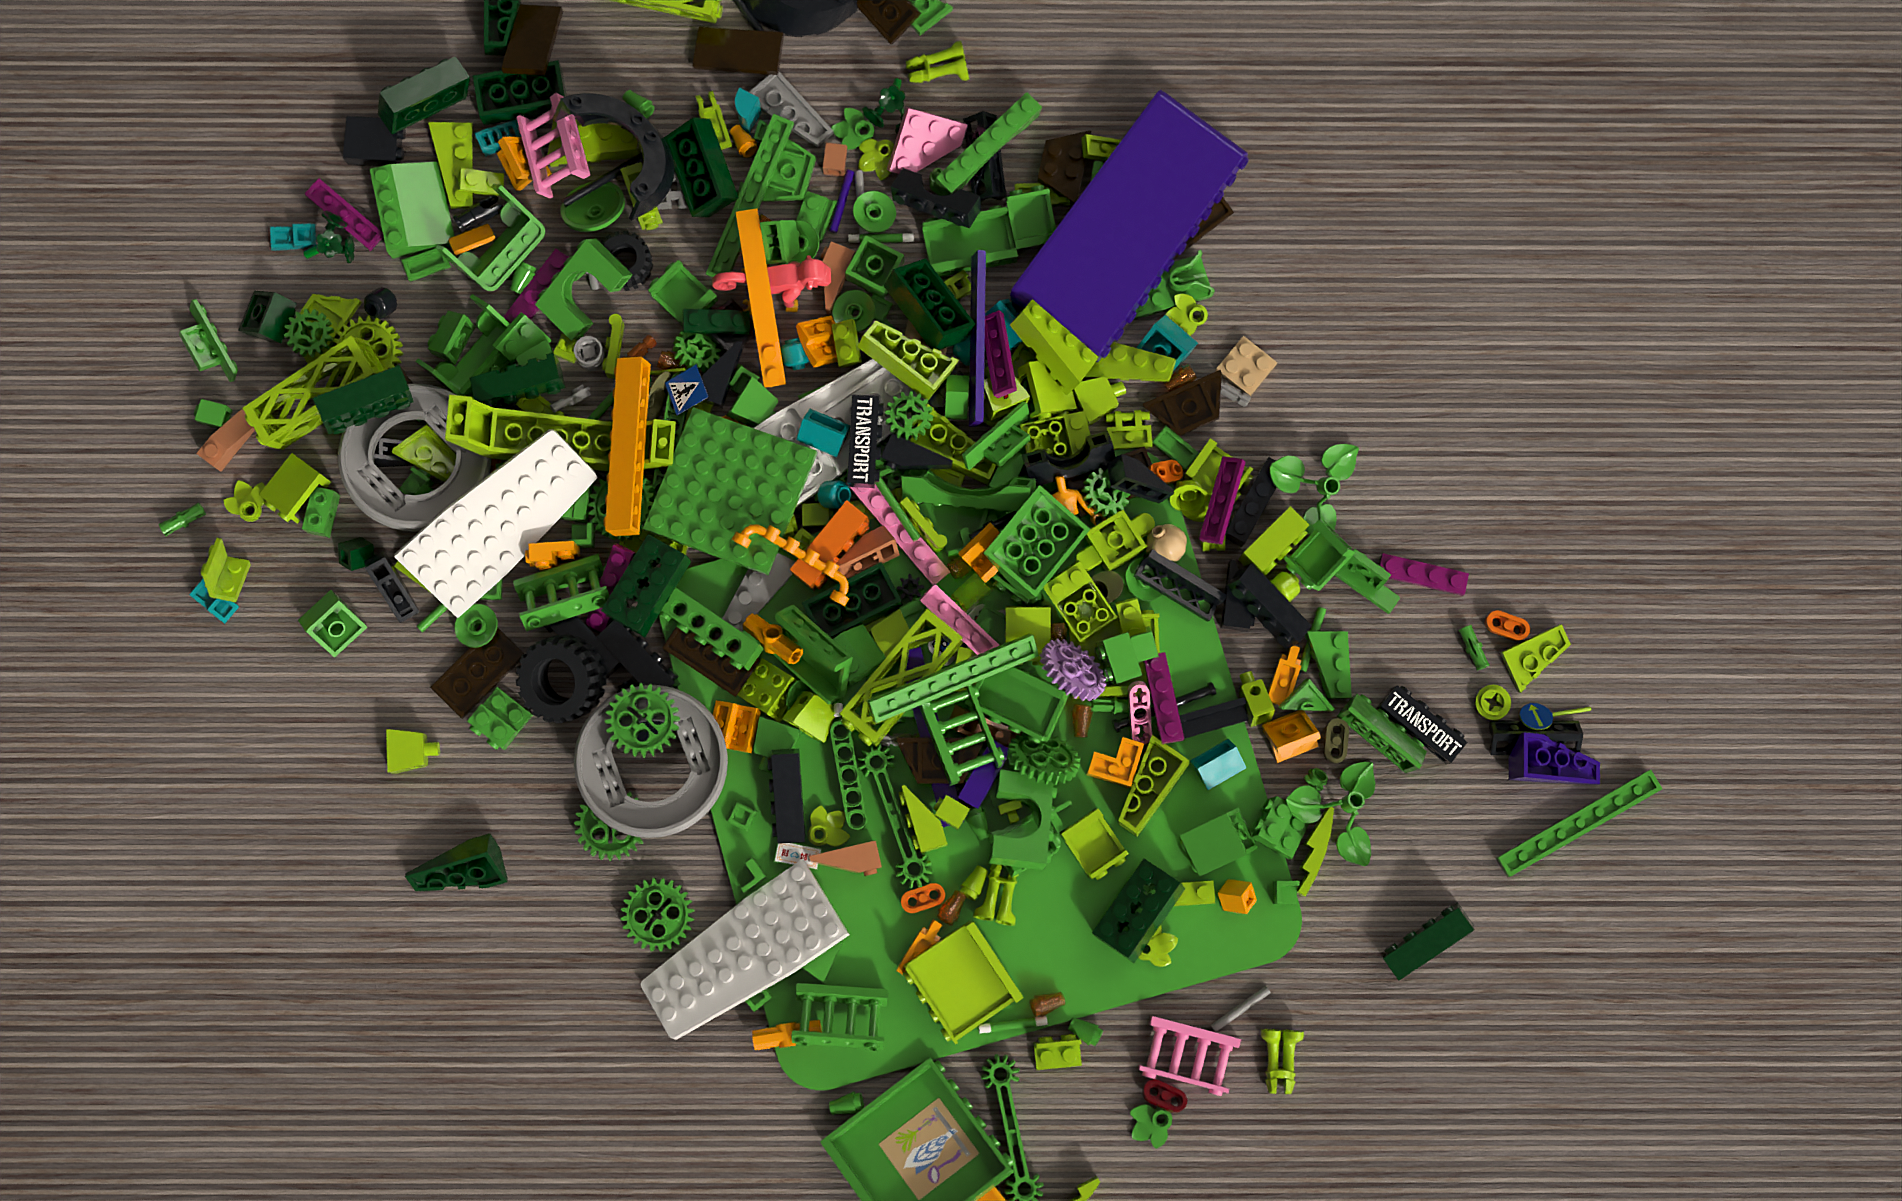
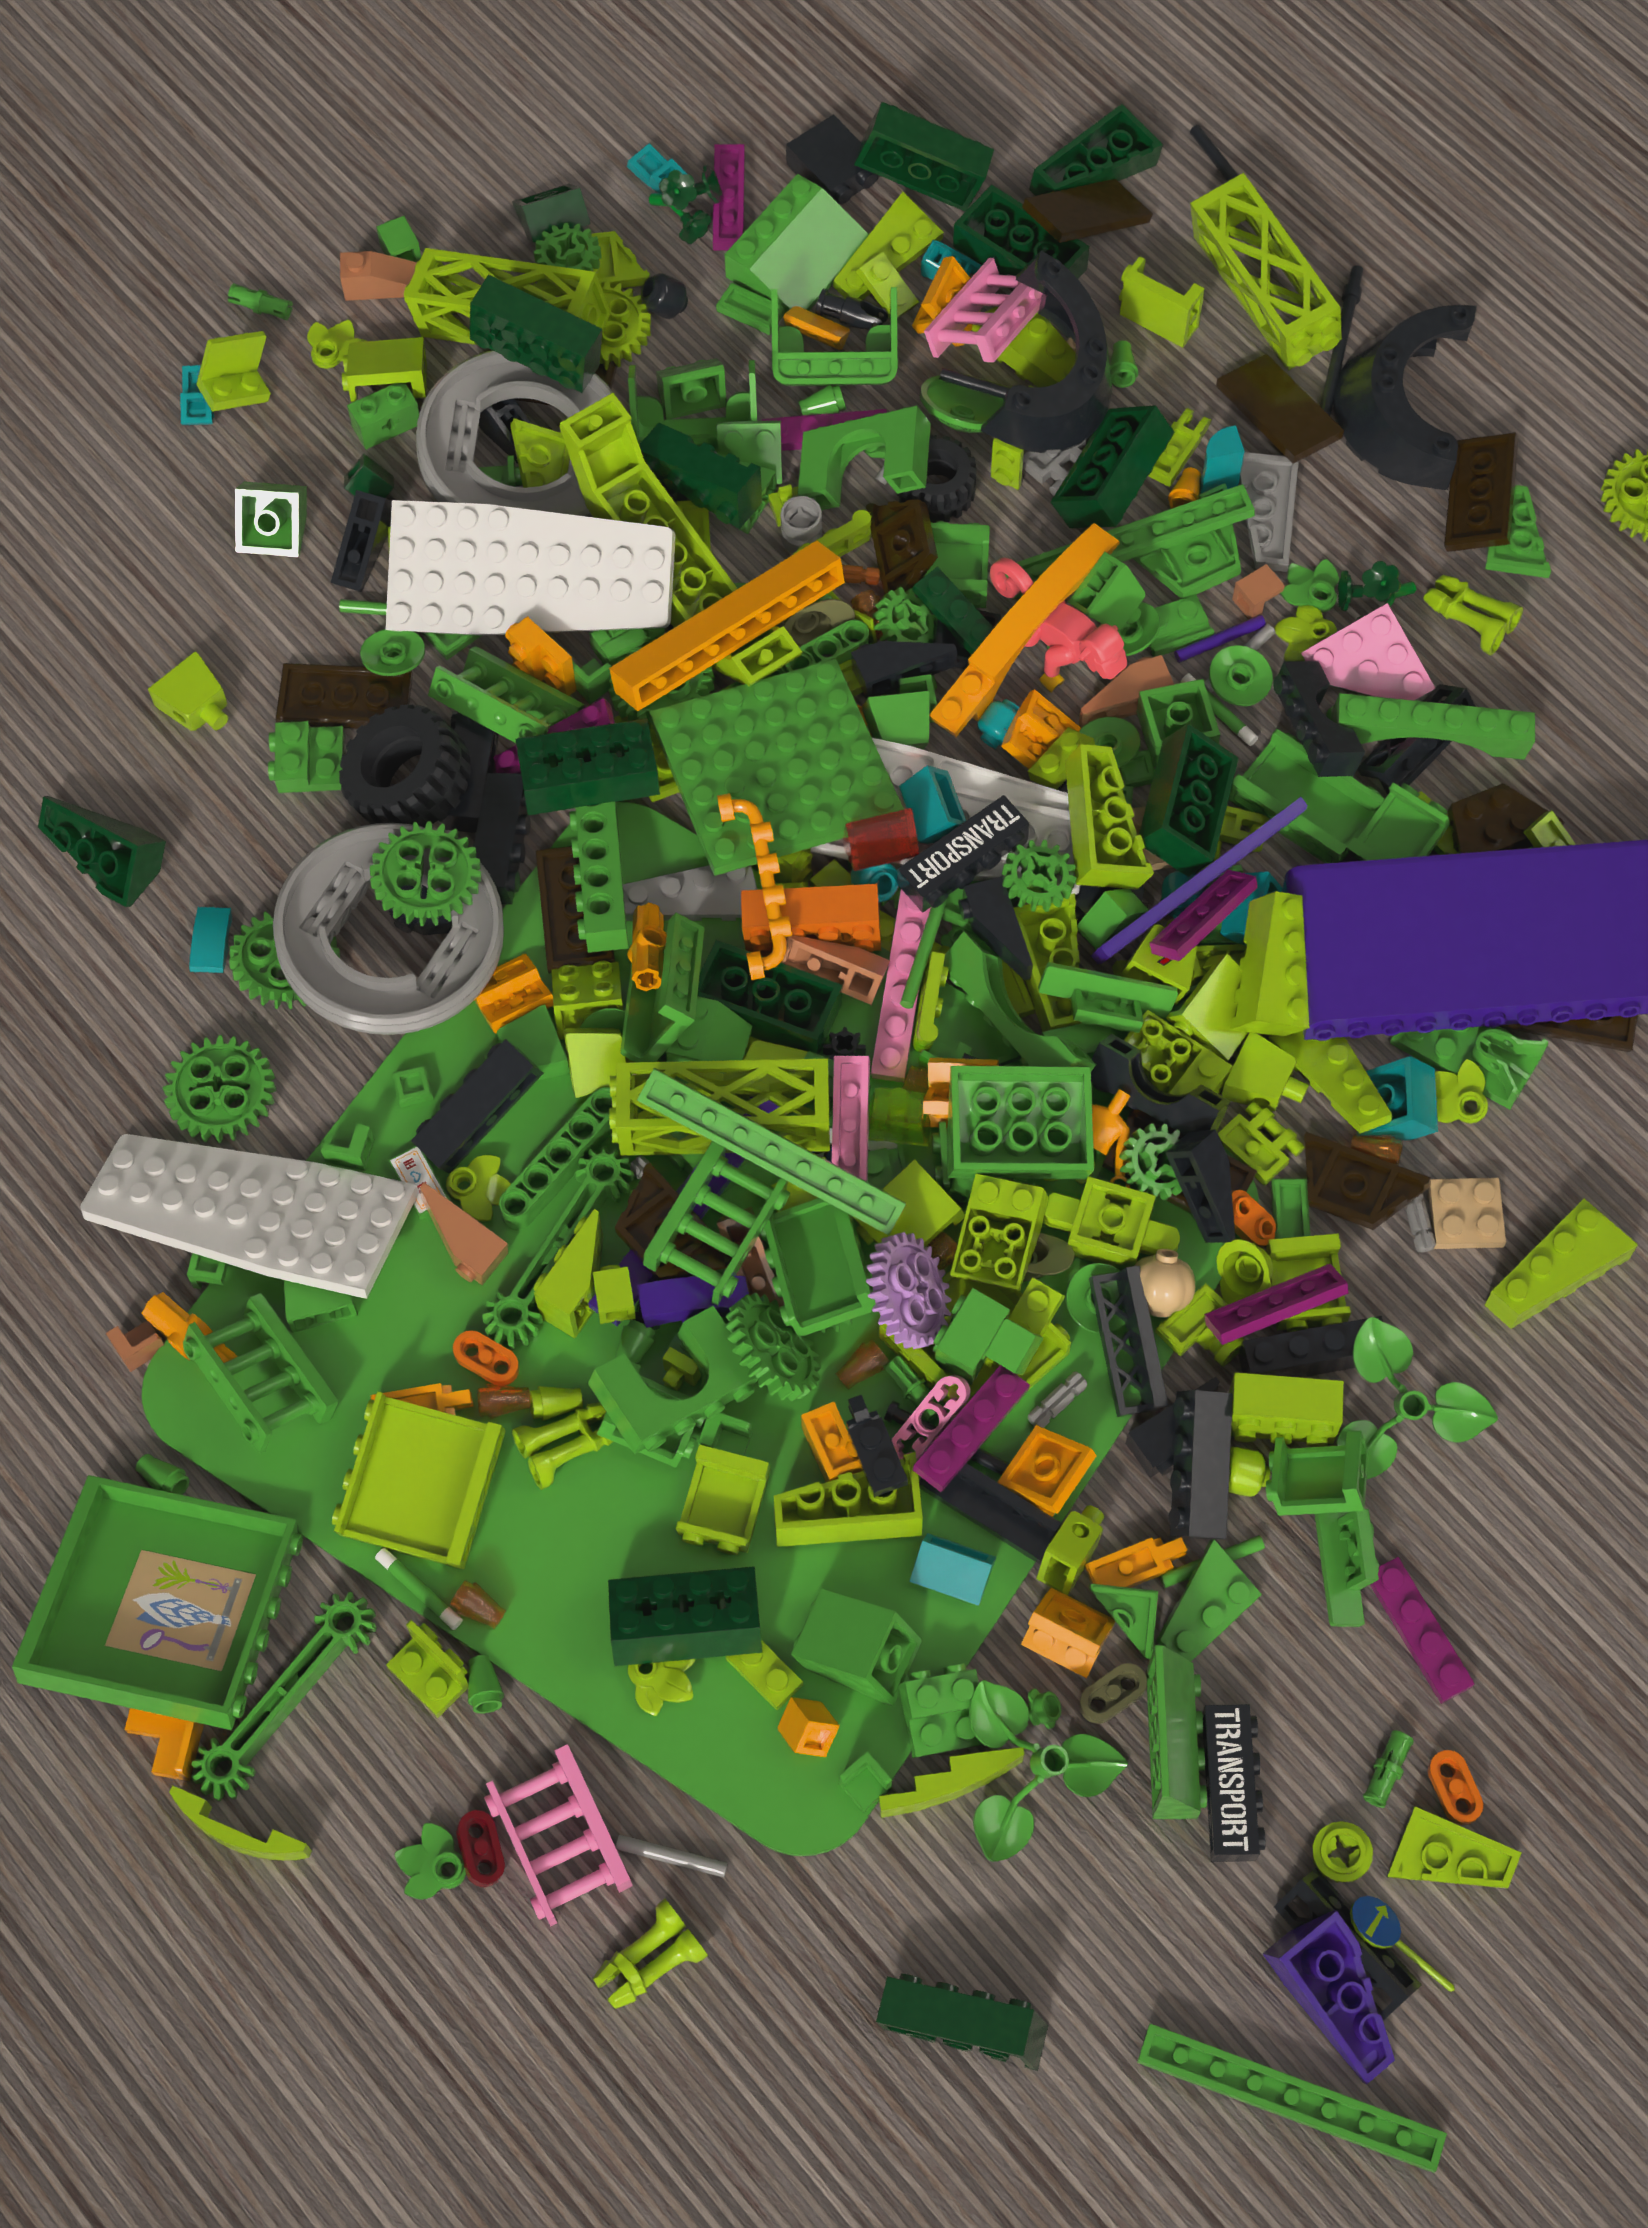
camera: 55 degrees right, 15 degrees down
bright green bracket [179,299,238,382] -> none
light grey plate [550,384,591,413] -> none
blue sticker [665,365,708,415] -> none
none -> nougat panel [106,1321,164,1372]
none -> teal slope [189,907,233,973]
none -> clear red slope [842,808,919,871]
none -> black hinge [846,1395,908,1497]
none -> dark brown wing [866,499,938,595]
none -> light orange bracket [997,1425,1097,1517]
none -> light grey axle [1027,1372,1087,1428]
none -> lime panel [1119,256,1205,348]
none -> lime tile [1155,1283,1228,1357]
none -> lime wedge [1484,1198,1638,1329]

